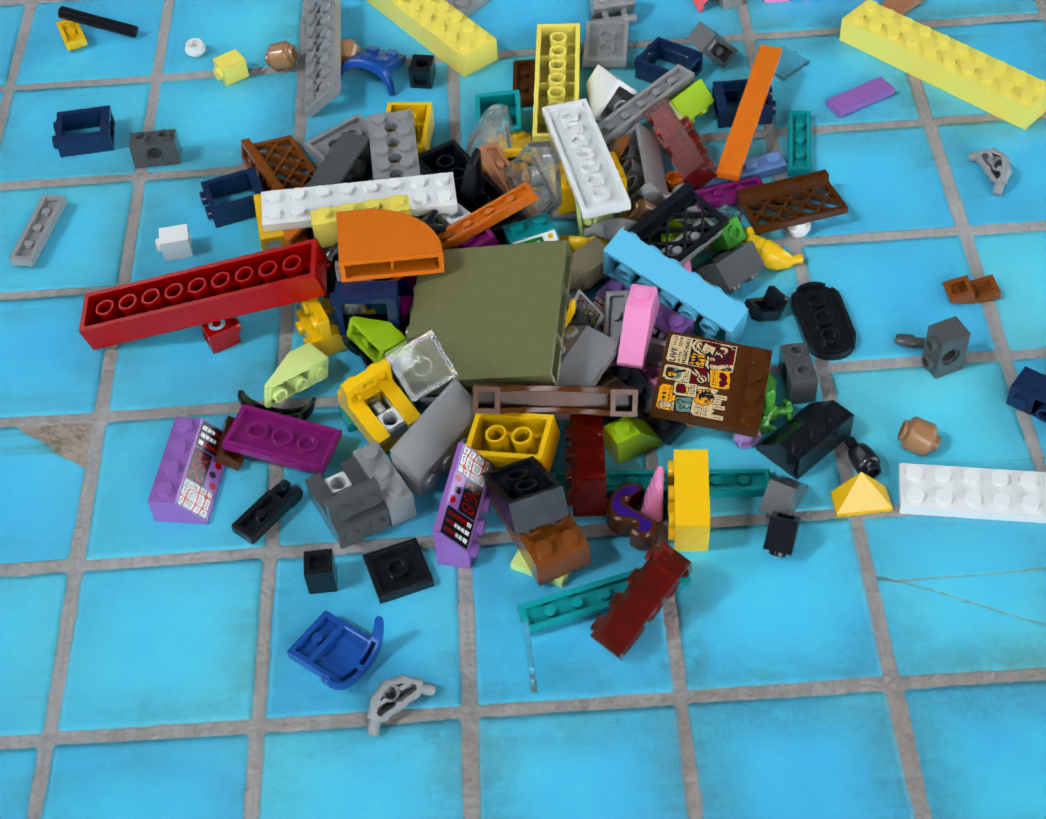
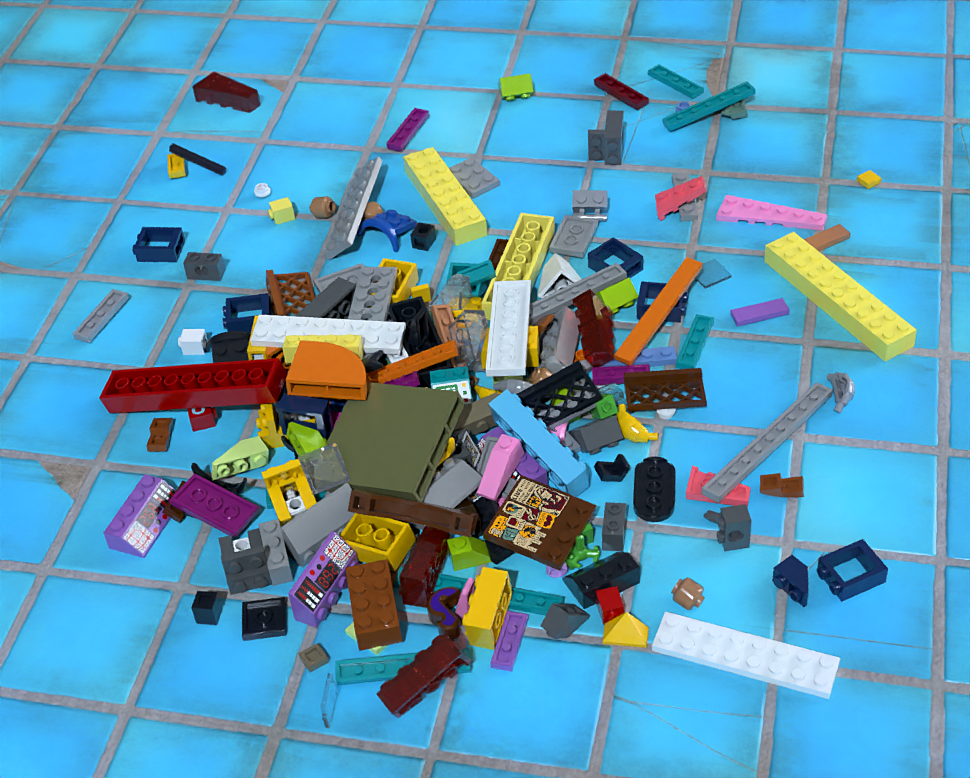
camera: 15 degrees right, 5 degrees down
black hinge [231,479,303,545] -> none
blue piece [287,610,384,690] -> none
light grey piece [366,674,435,736] -> none
black slope [481,456,569,535] -> none
dark grey brick [687,21,738,68] -> none
black brick [763,511,801,558] -> none
black plant [845,436,881,479] -> none
none -> dark orange slope [146,418,173,452]
none -> black piece [205,331,251,363]
none -> dark tan tile [298,643,329,672]
none -> yellow tile [411,283,431,302]
none -> teal tile [457,260,497,290]
none -> medium lavender tile [490,611,529,672]
none -> red brick [596,586,624,624]
none -> coral wing [686,465,751,508]
none -> light grey plate [701,382,833,503]

